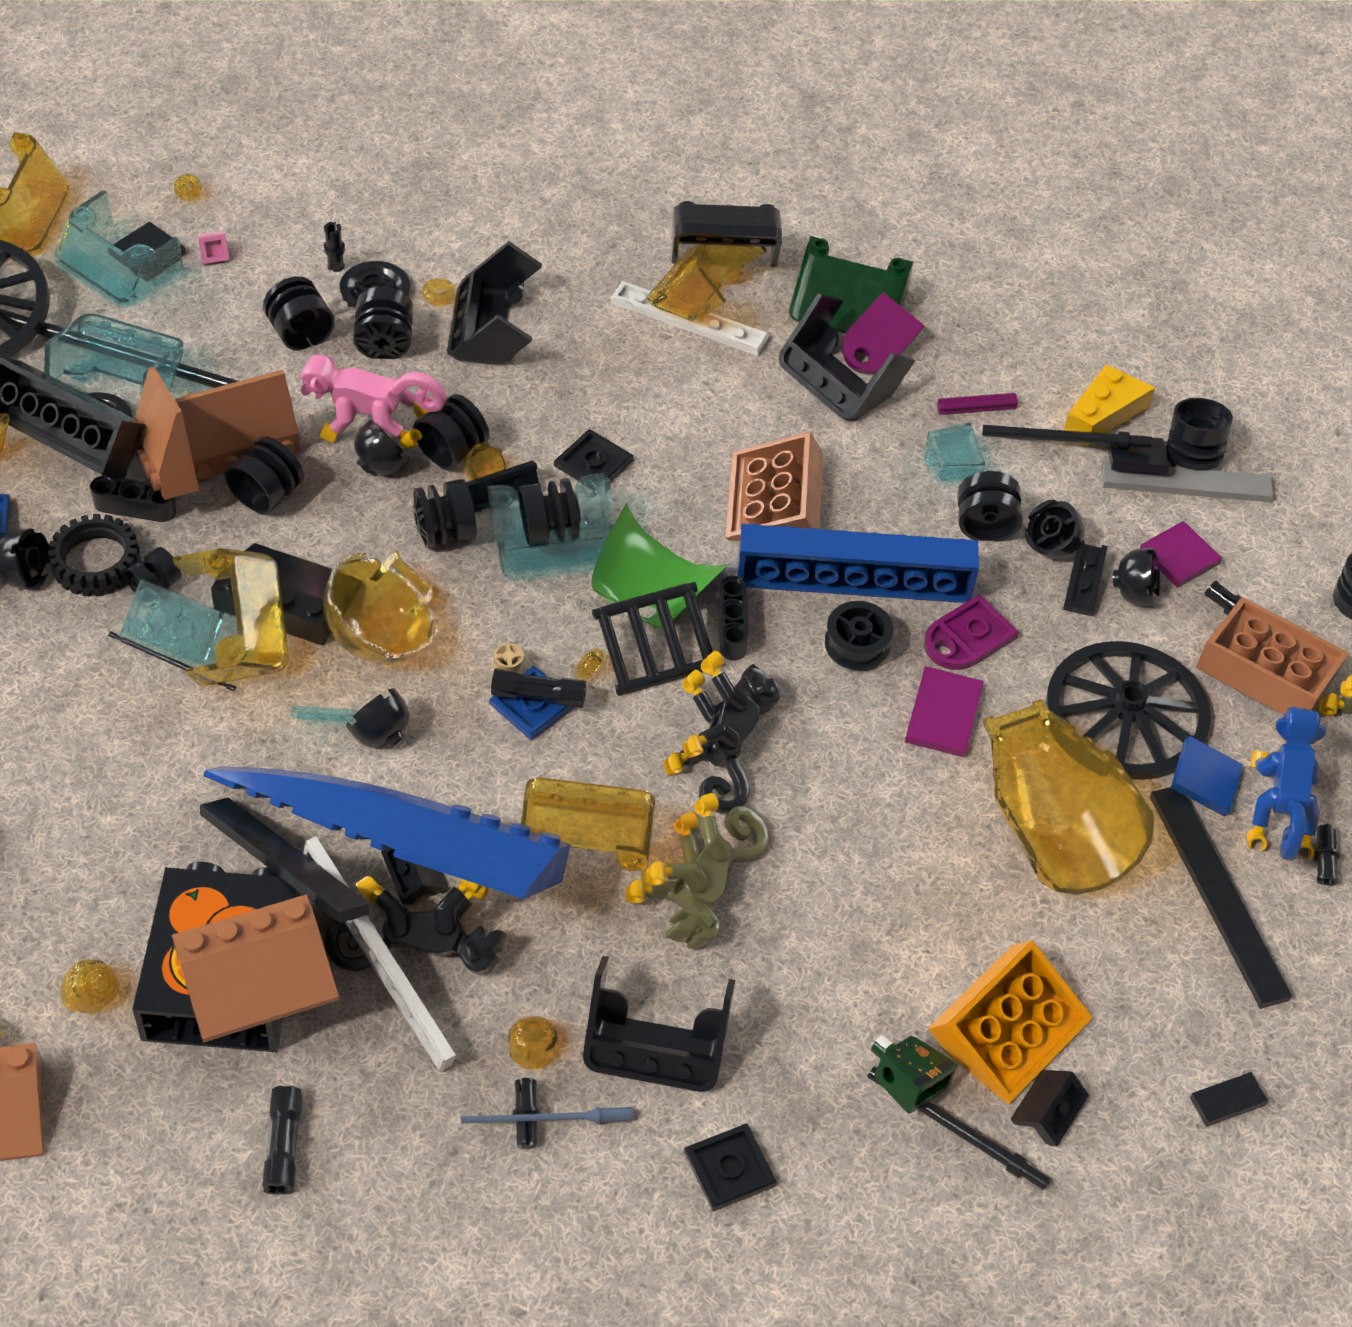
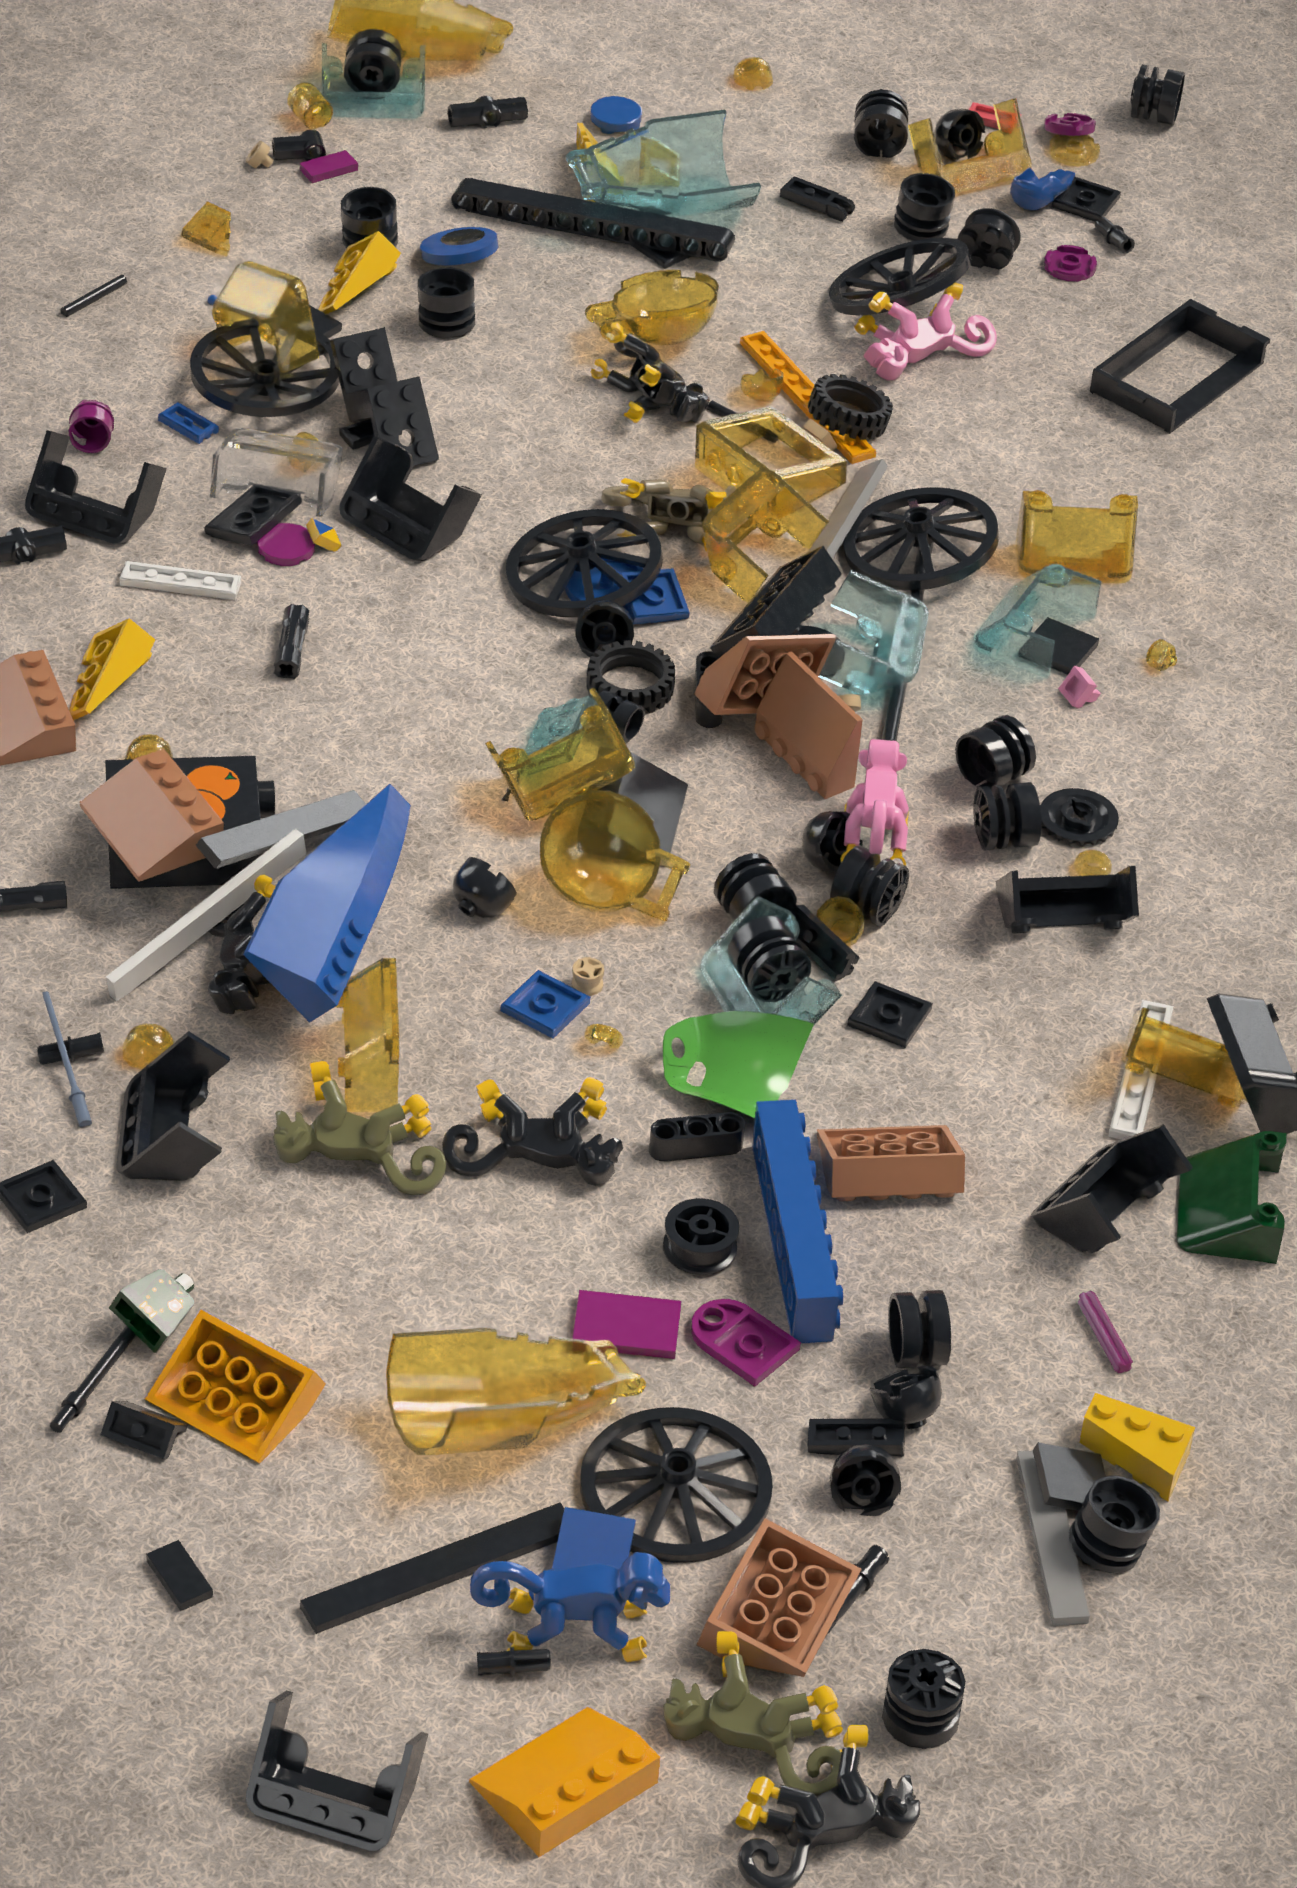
camera: 80 degrees right, 10 degrees down
black wheel [225,436,304,515] -> none
clear light blue tile [291,705,358,722] -> none
black pin [324,222,345,272] -> none
black axle [491,668,587,708] -> none
black bar [592,582,713,696] -> none
magenta tile [842,292,924,374] -> none
clear light blue torso [924,422,985,482] -> none
black bar [982,425,1152,449] -> none
magenta tile [1139,521,1222,588] -> none

